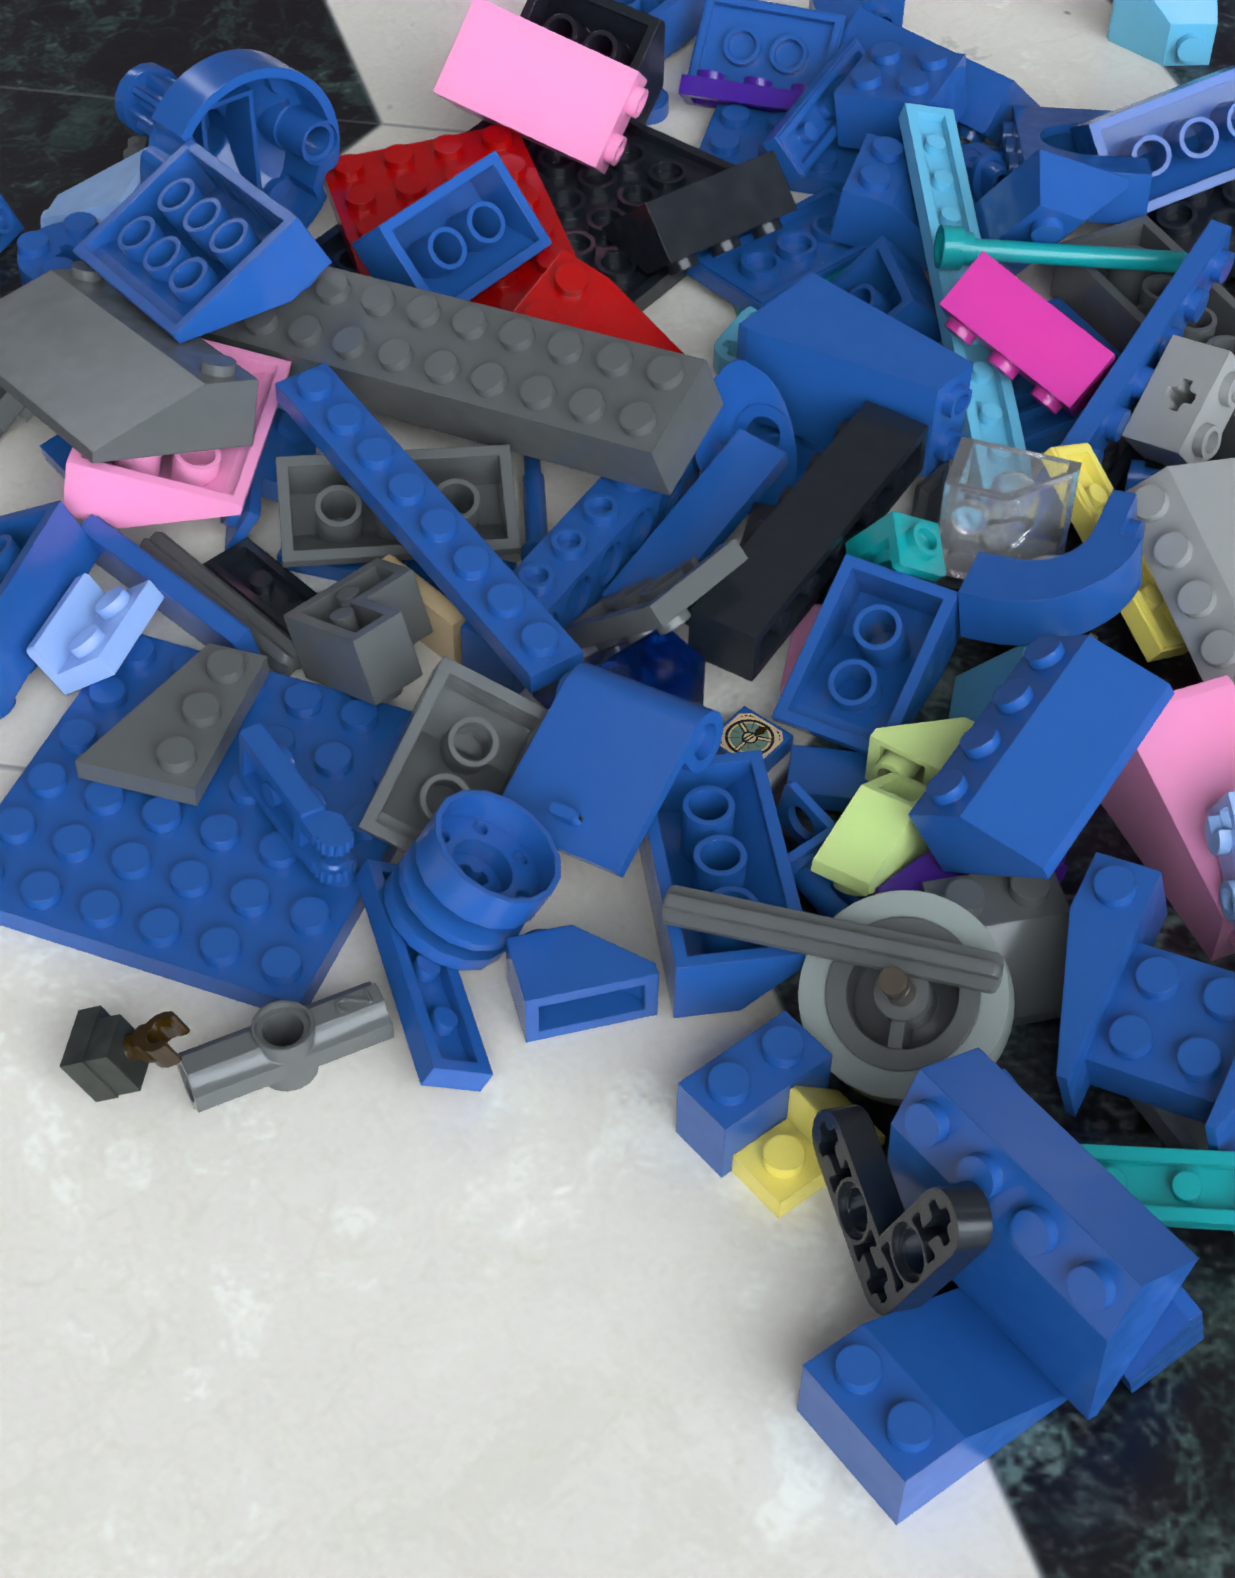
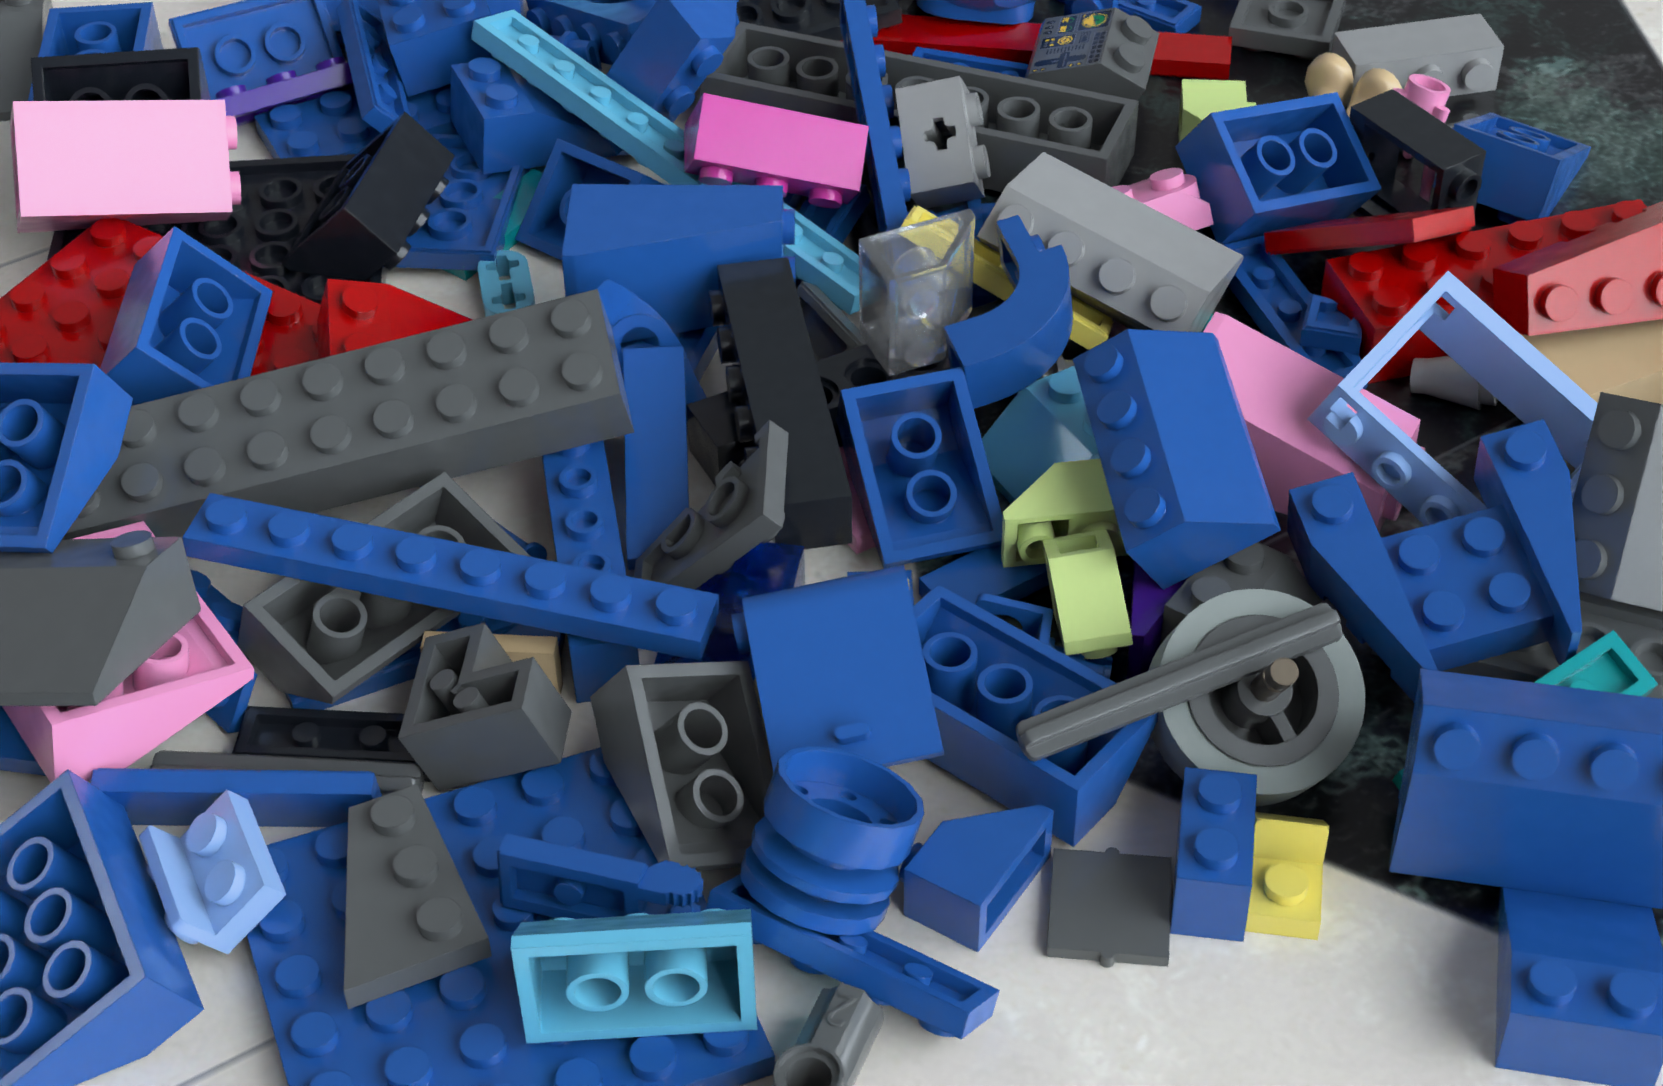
camera: 40 degrees left, 5 degrees down
black beam [812,1104,993,1315] -> none
teal bracket [845,511,946,582] -> none
teal piece [934,225,1188,273] -> none
none -> medium azure slope [511,908,757,1044]
none -> dark grey piece [1046,847,1172,968]

